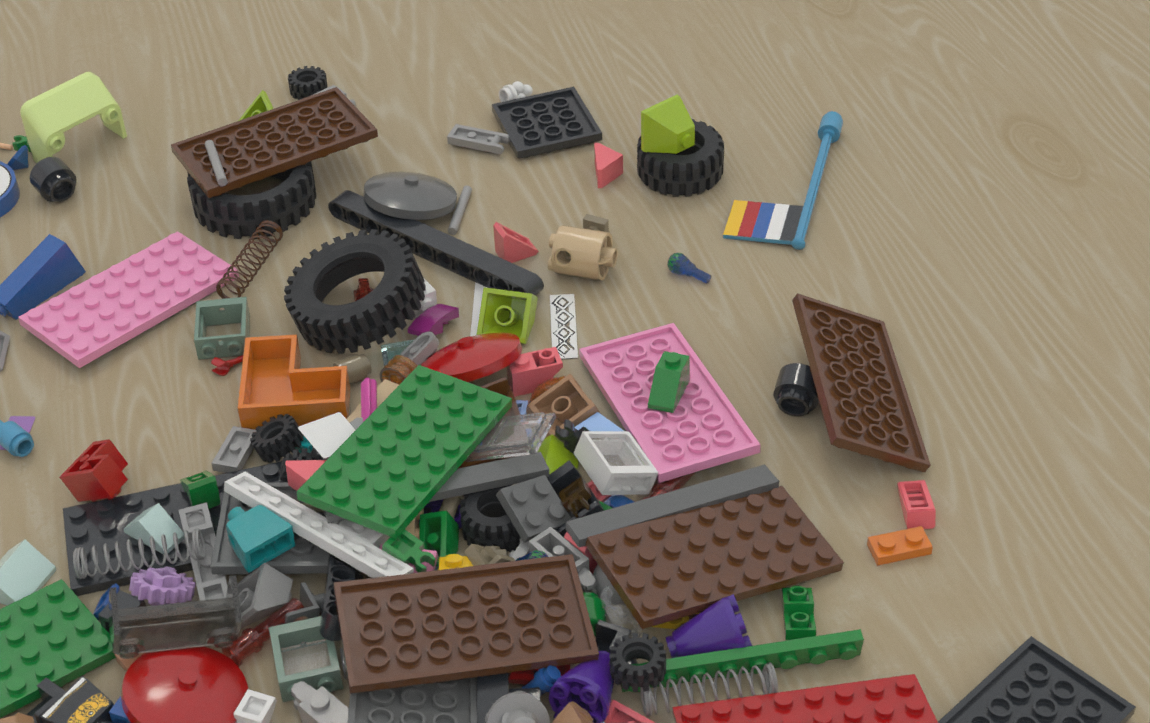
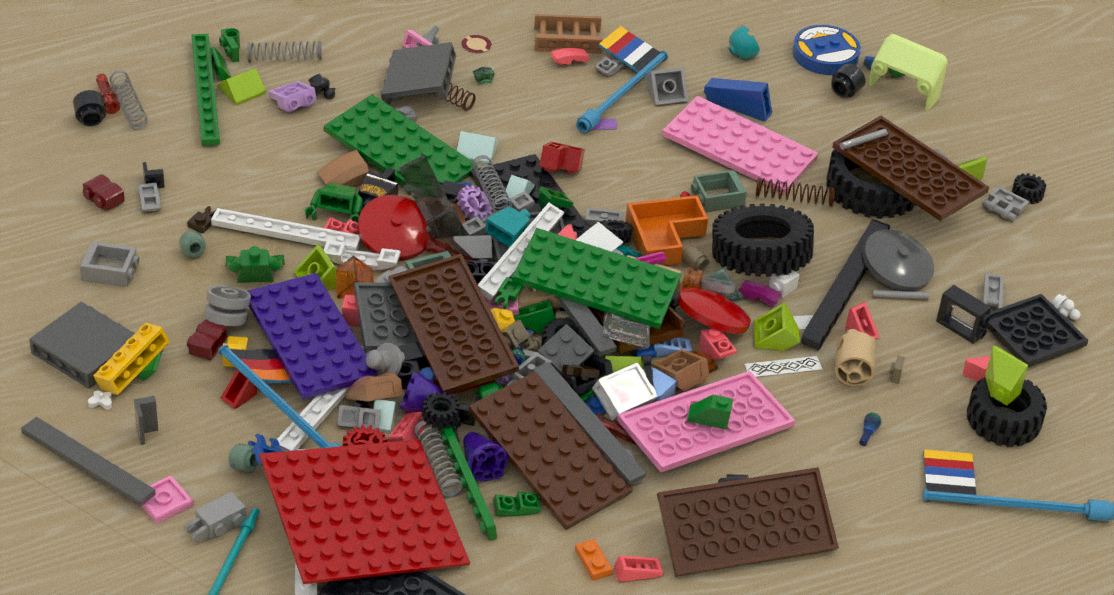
camera: 75 degrees right, 0 degrees up
none -> black window [936,285,991,344]

